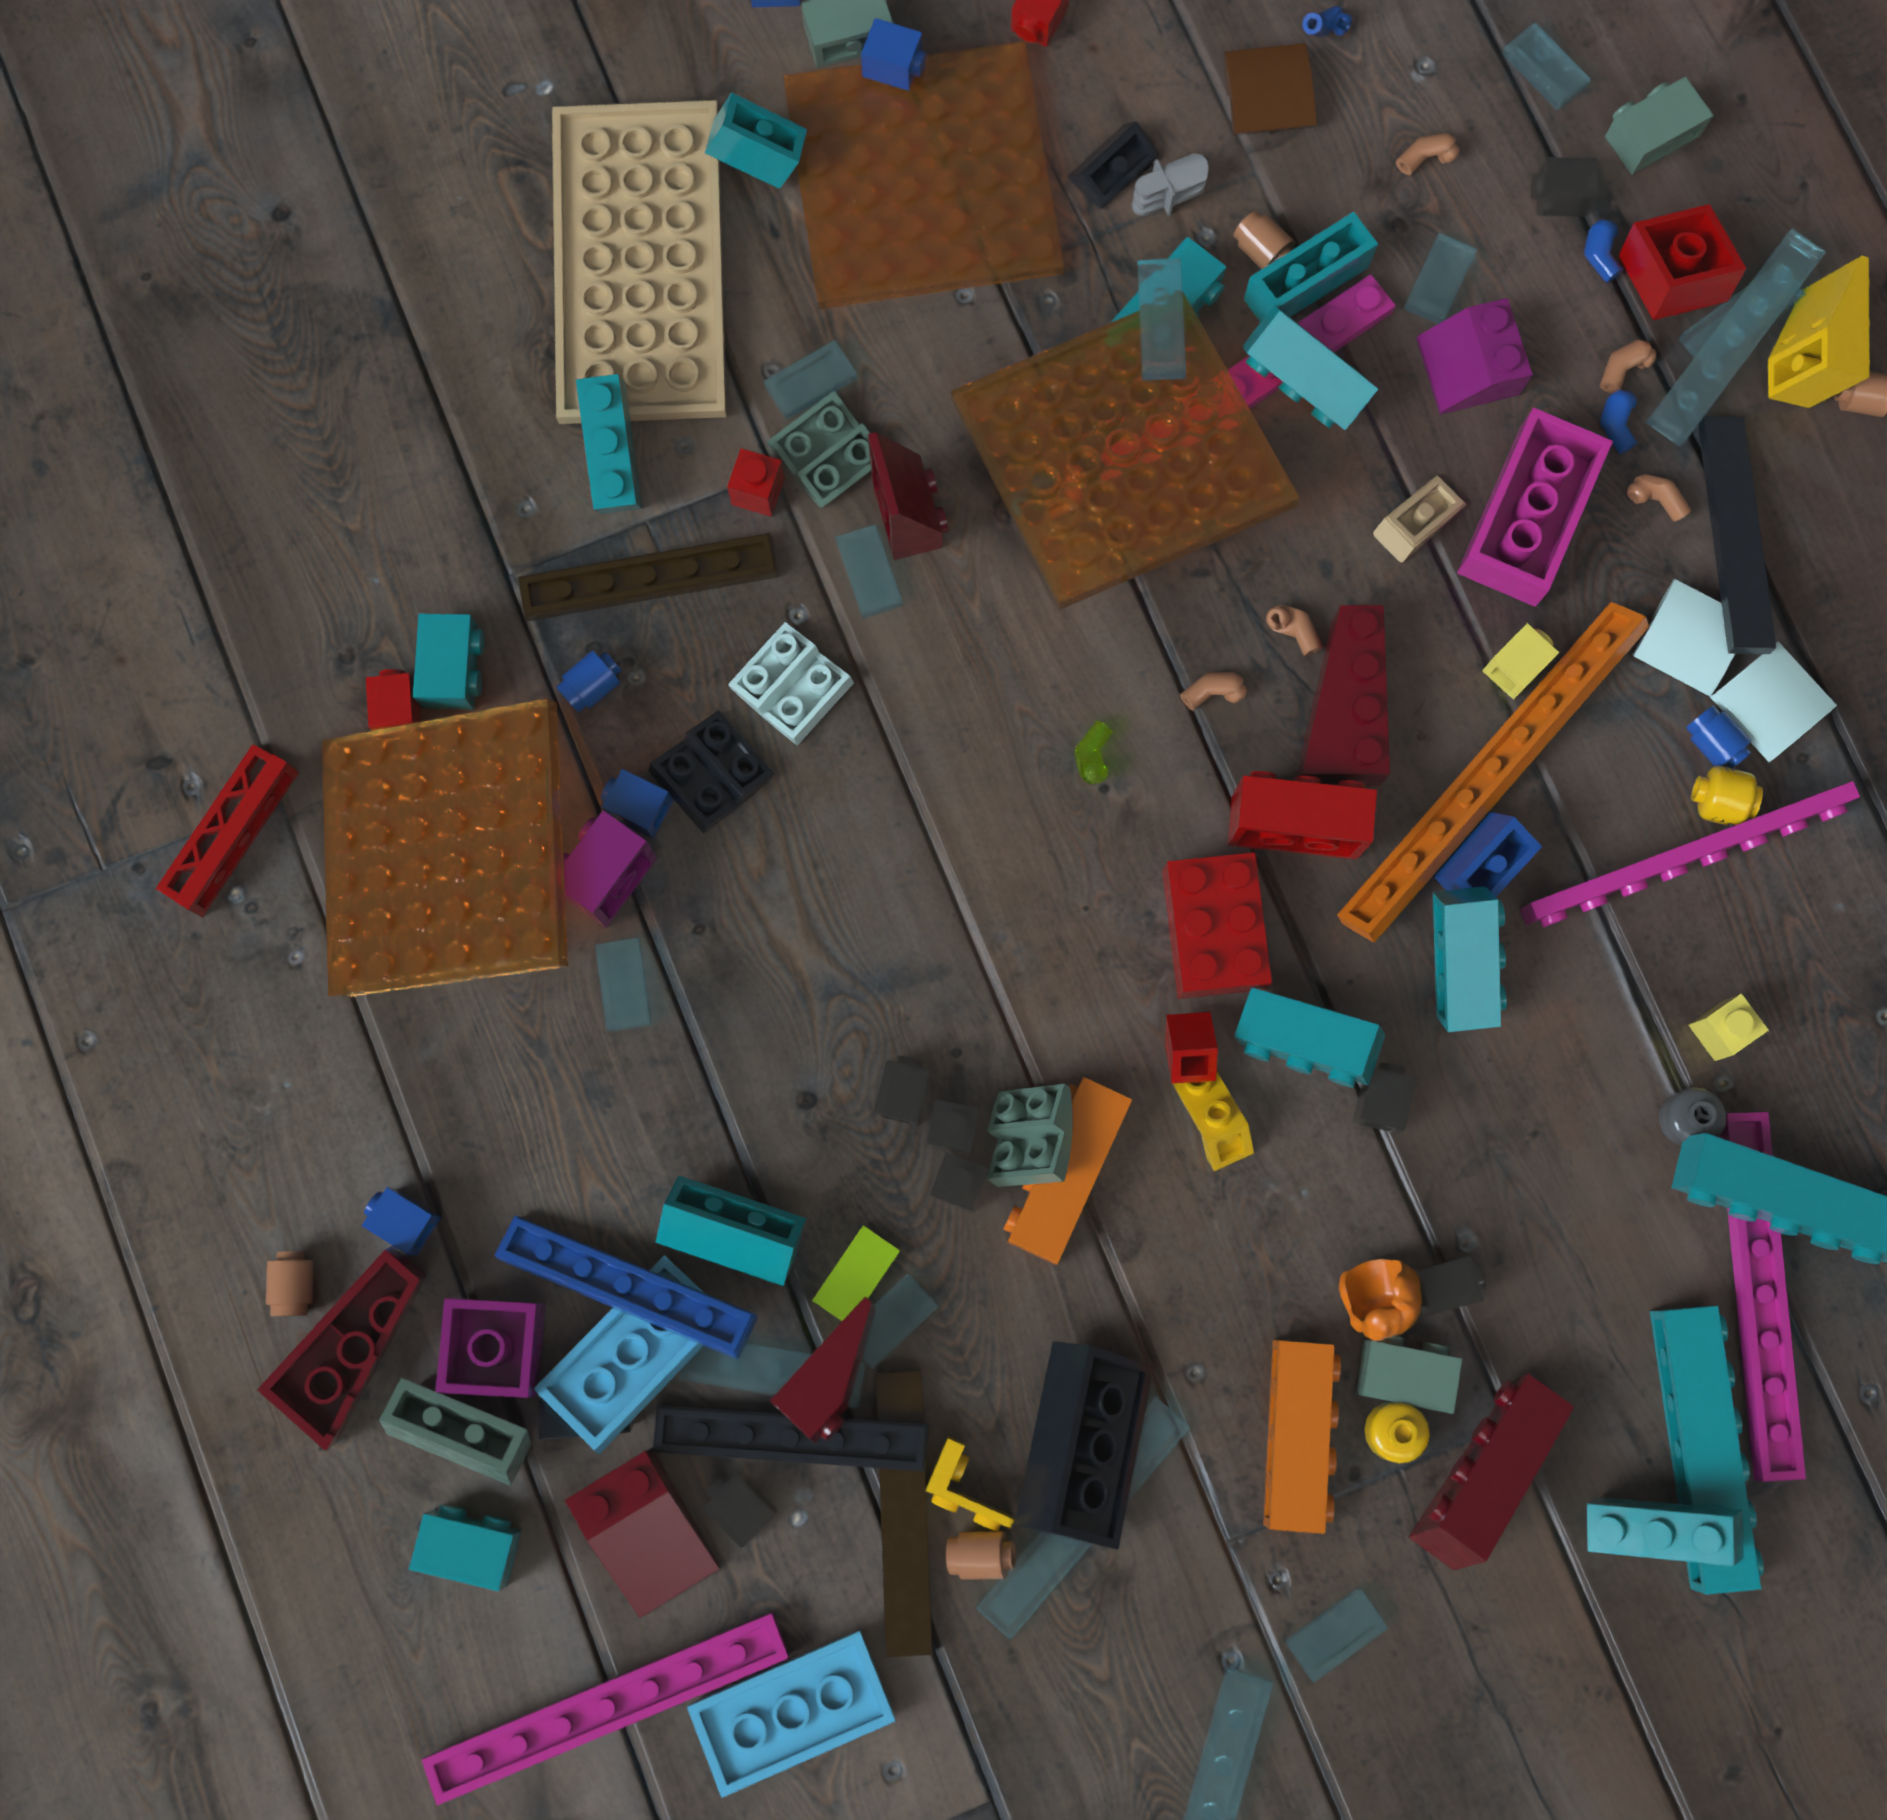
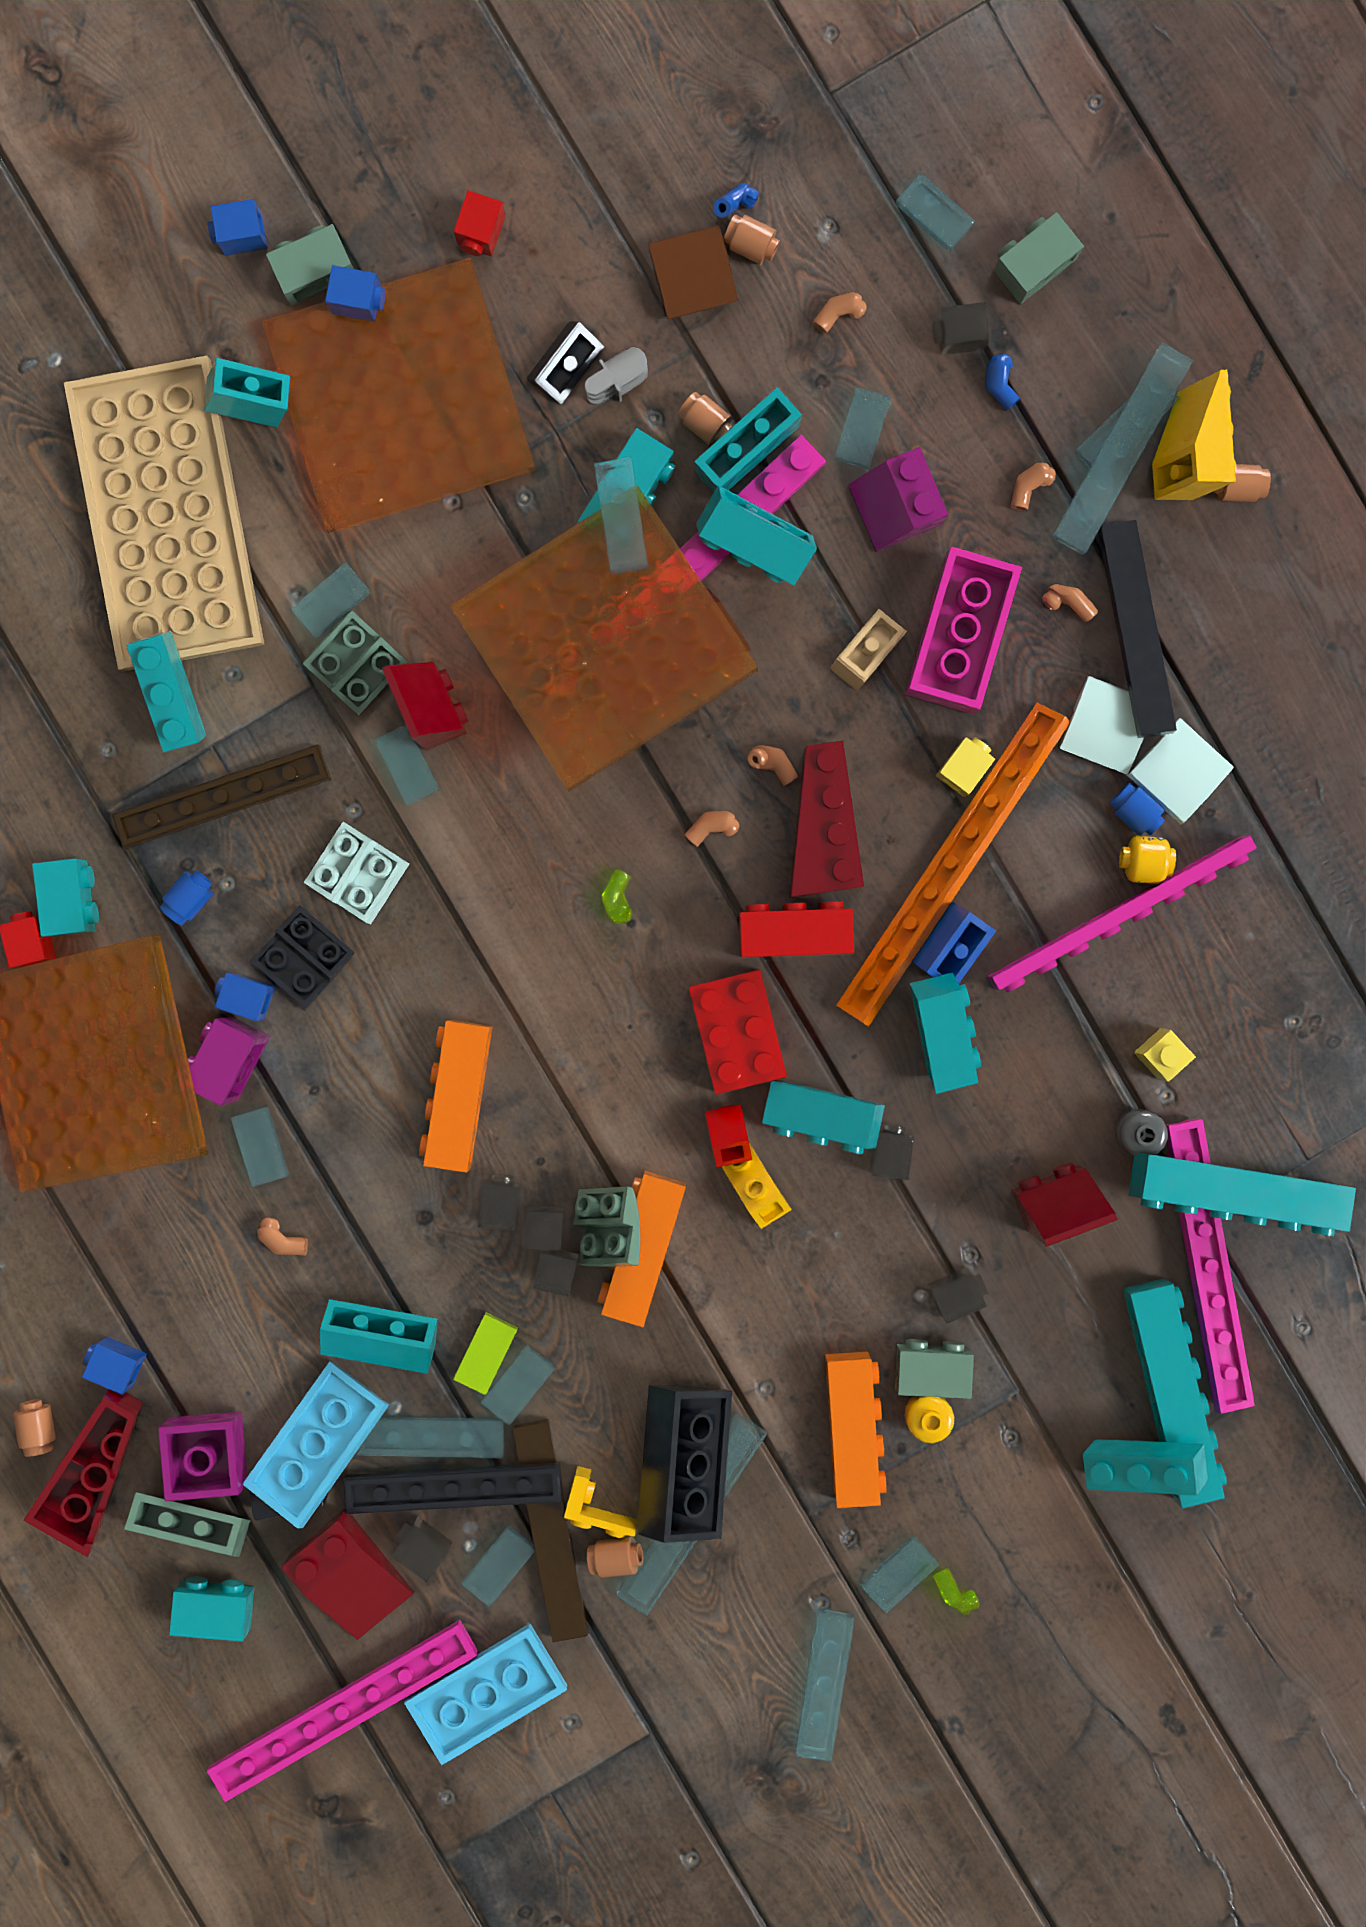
camera: 10 degrees left, 10 degrees up
blue tile [494,1215,758,1360] -> none
red brick [727,448,785,517] -> none
dark red slope [770,1297,876,1444] -> none
orange hair [1338,1259,1422,1341] -> none
dark red wedge [1408,1374,1574,1571] -> none
blue arm [1600,390,1638,455] -> none
red brick [1618,204,1747,320] -> none
none -> nougat arm [257,1217,308,1256]
none -> orange brick [419,1020,493,1173]
none -> clear light blue tile [461,1525,535,1607]
none -> nougat brick [723,214,780,265]
none -> clear neon green arm [933,1567,980,1615]
none -> dark red slope [1011,1162,1118,1247]

